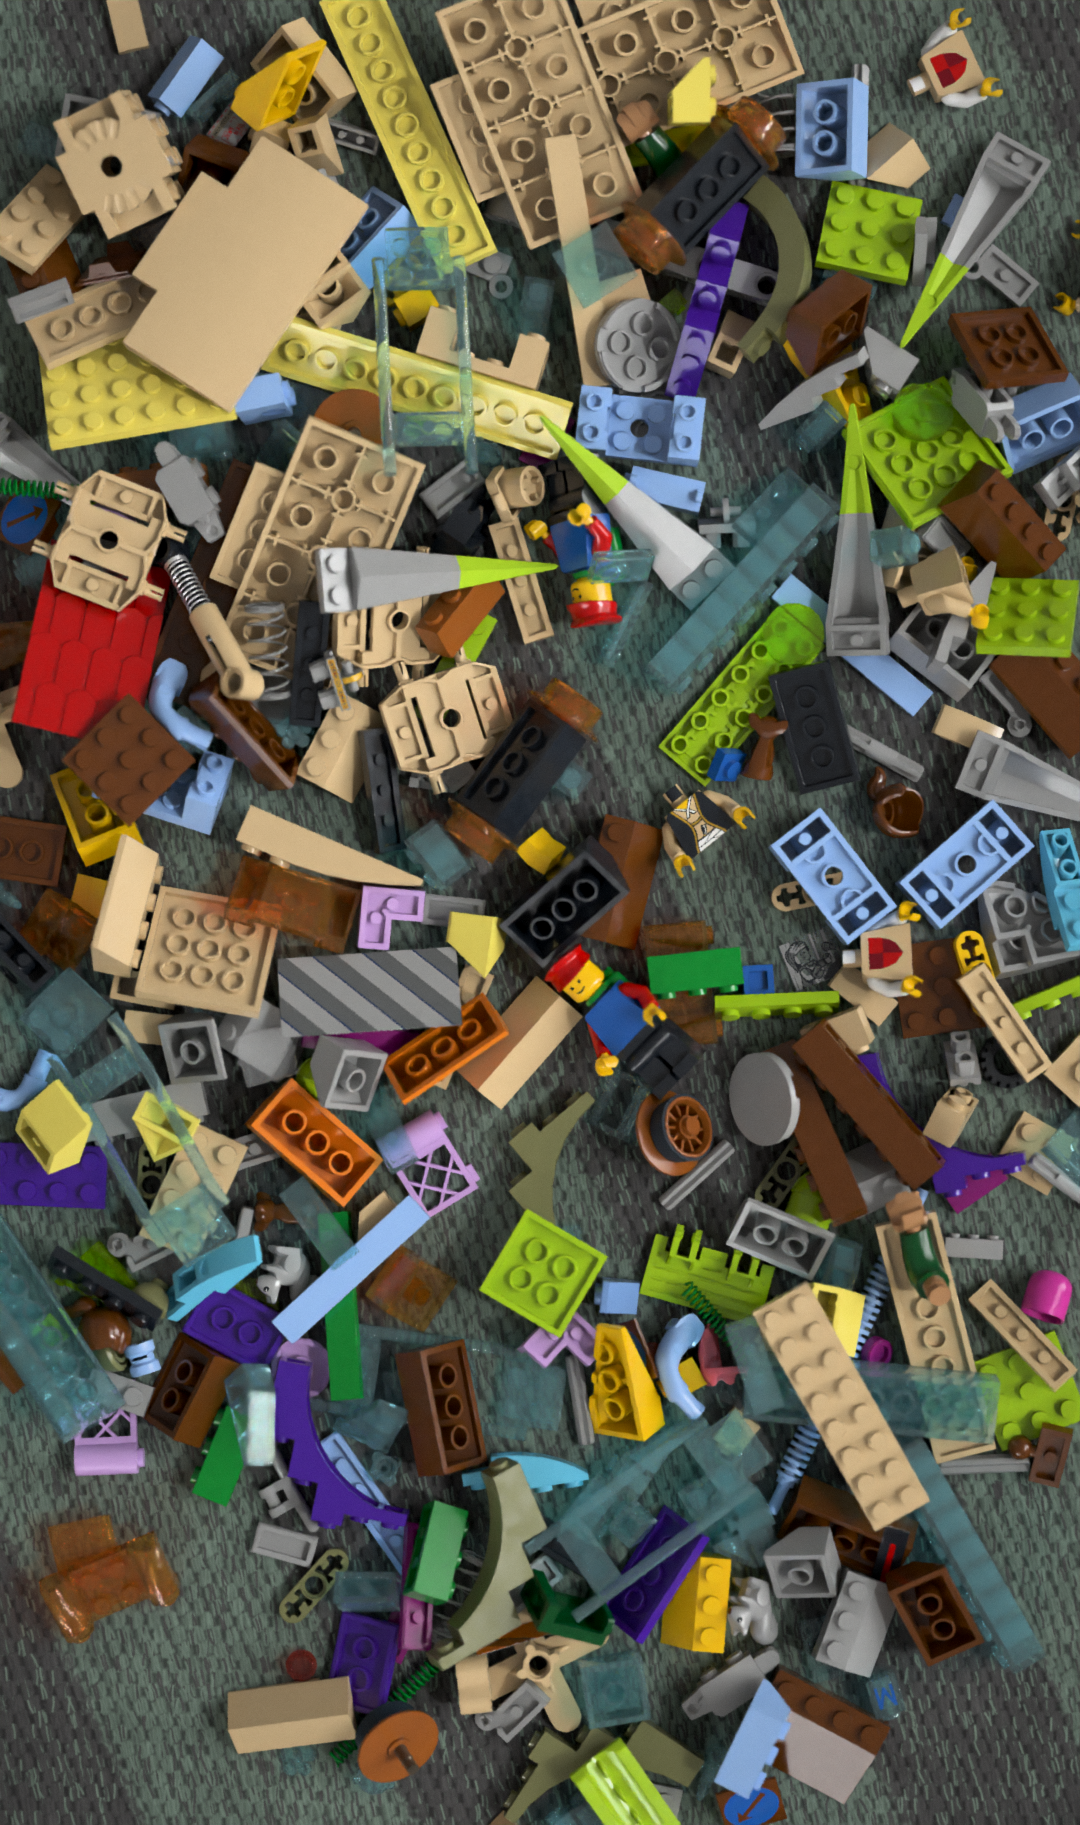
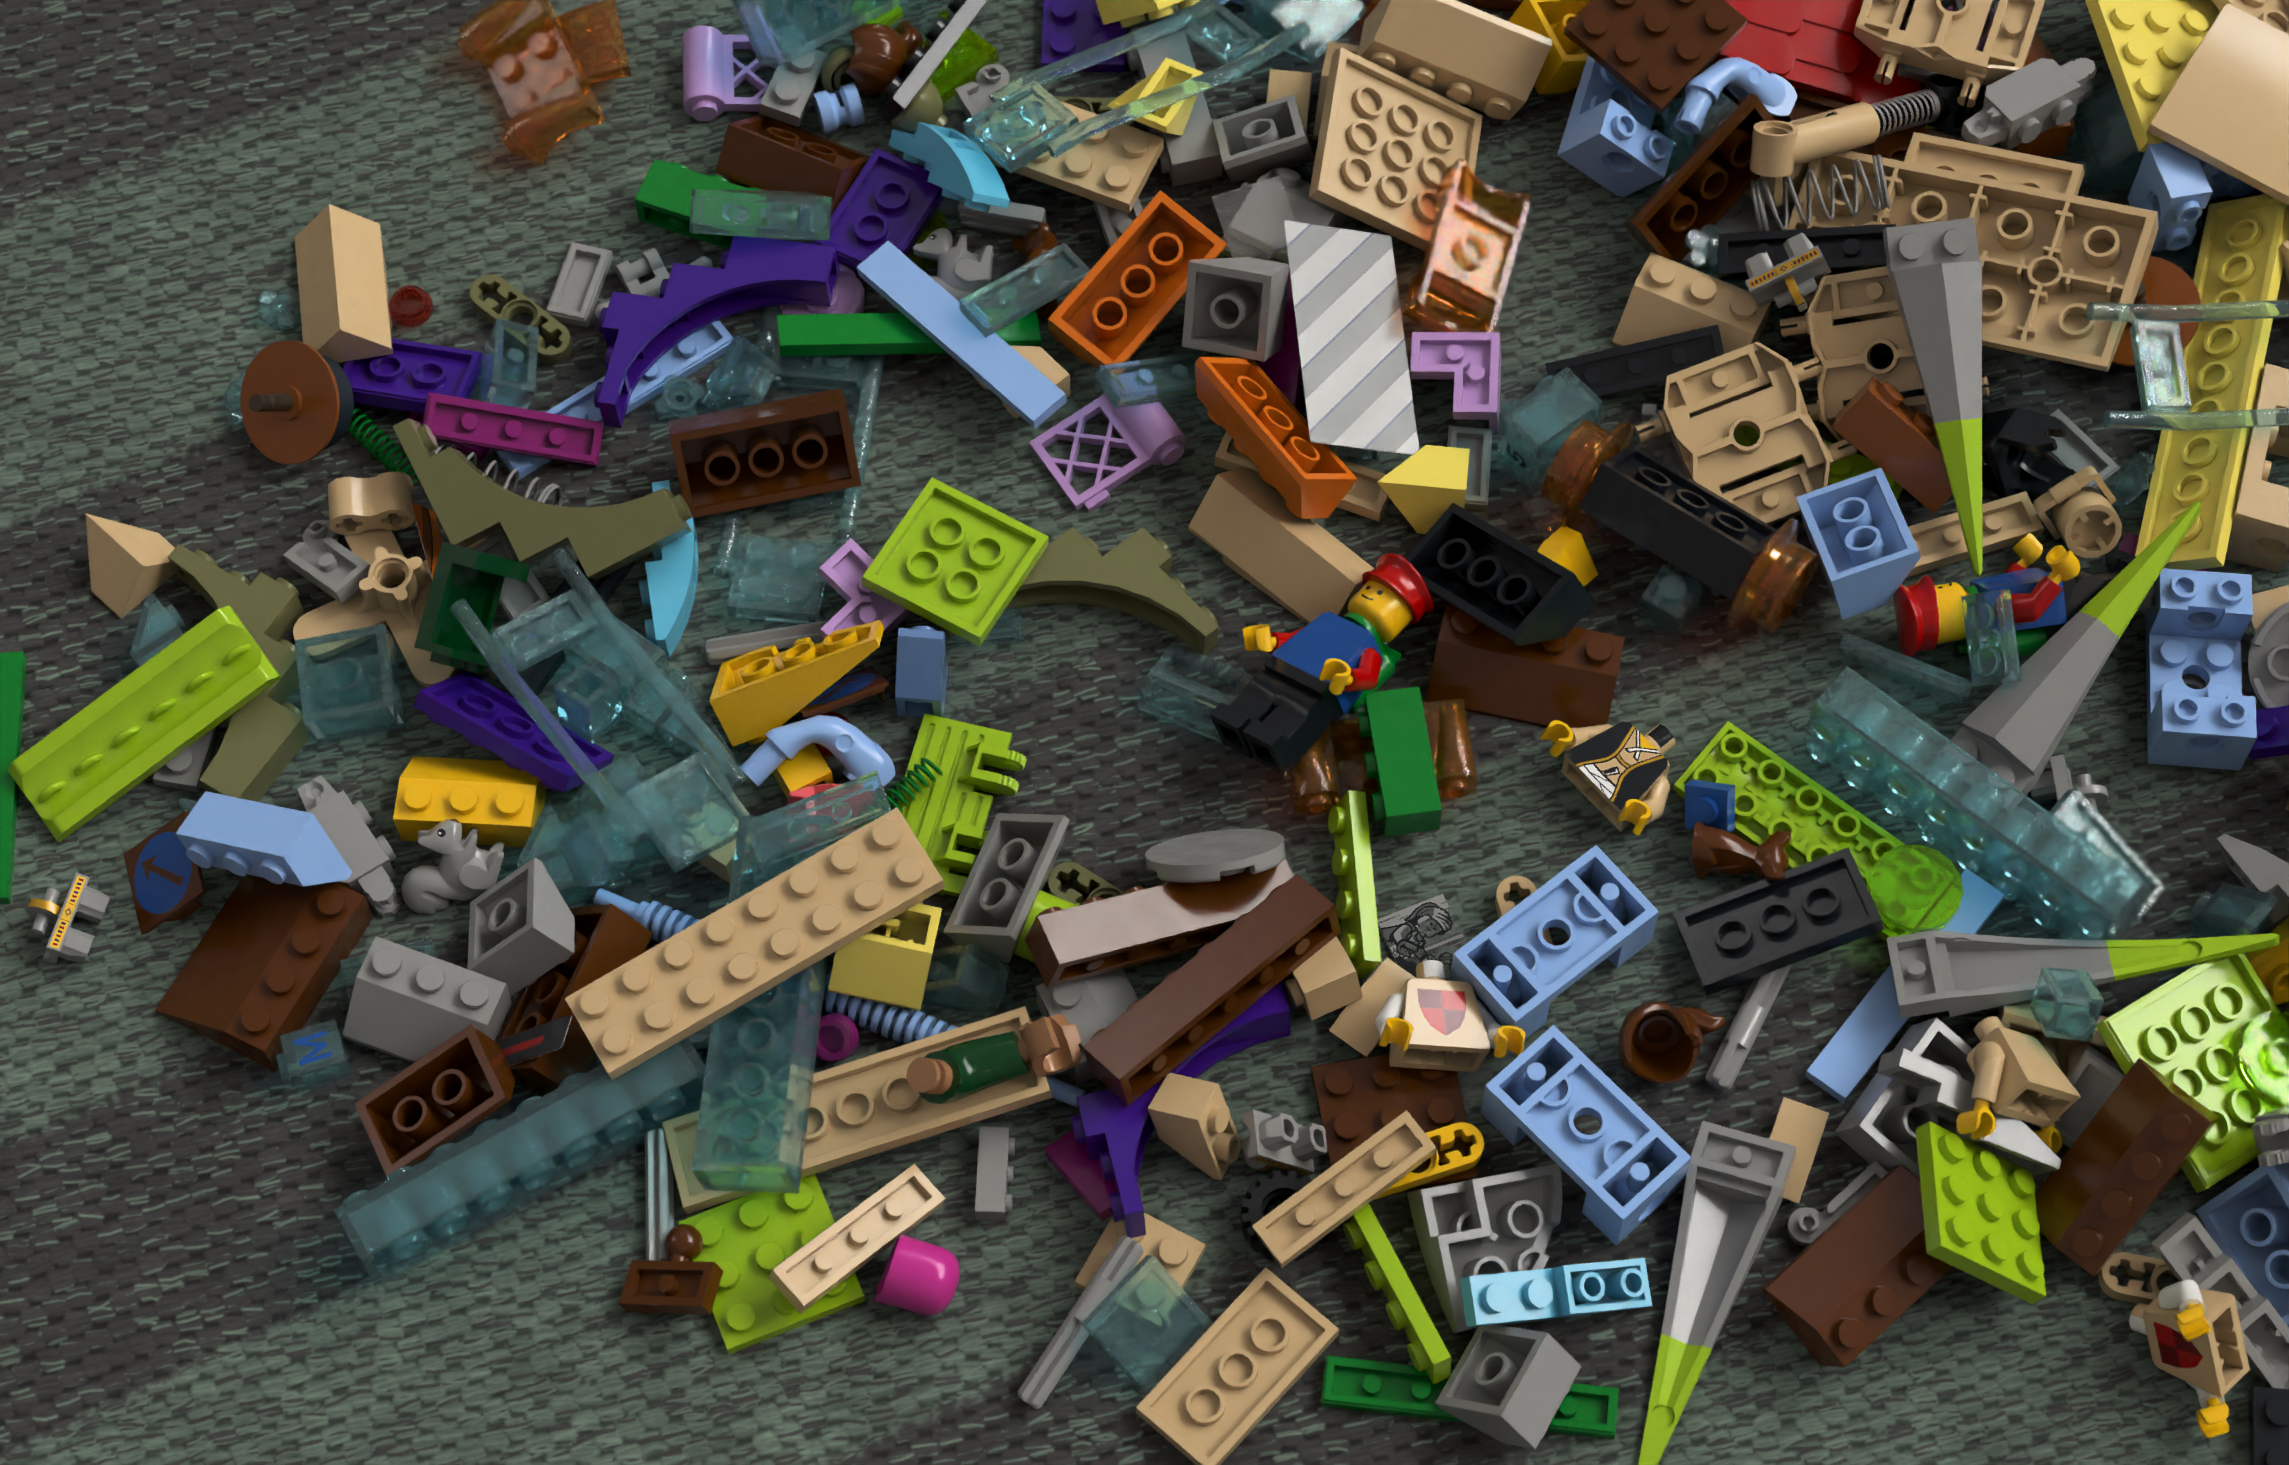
camera: 90 degrees right, 25 degrees down
tan slope [236,805,425,887] -> none
clear orange slope [365,1245,458,1333] -> none
green brick [402,1500,469,1606] -> none
light blue brick [624,465,706,516] -> none
dark orange piece [636,1091,714,1176] -> none
light grey axle [659,1139,735,1210] -> none
blue plate [741,964,775,995] -> none
none -> light blue slope [1796,467,1921,620]

